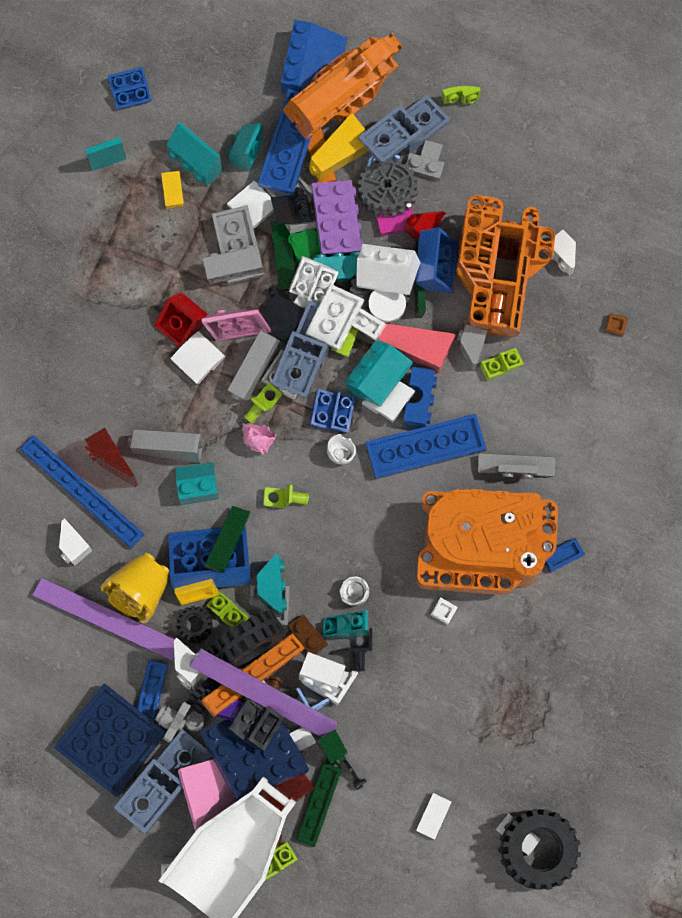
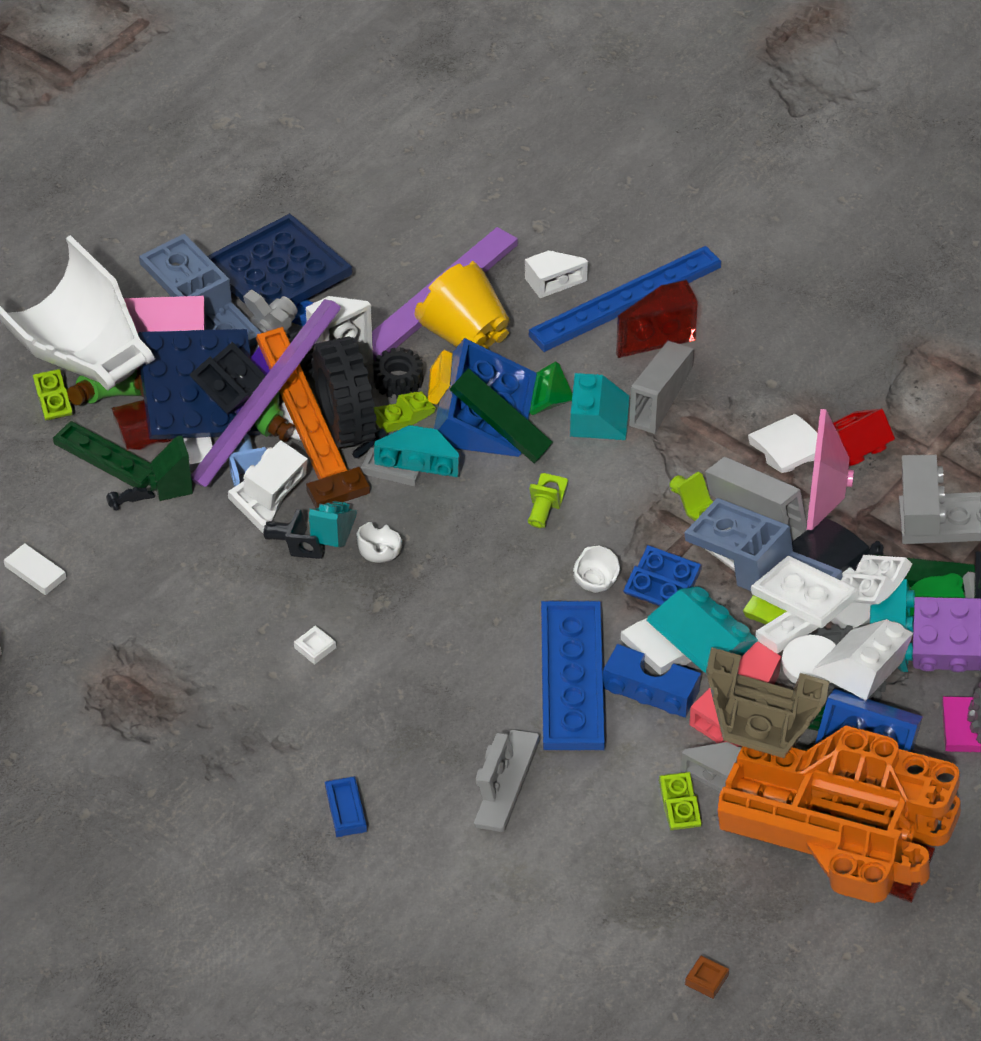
camera: 105 degrees right, 25 degrees down
bright pink hair [242,423,276,455] -> none
red slope [403,211,446,242] -> none
orange piece [416,489,558,595] -> none
white slope [549,230,576,276] -> none
none -> green slope [529,361,573,416]
none -> dark tan wedge [706,647,829,758]

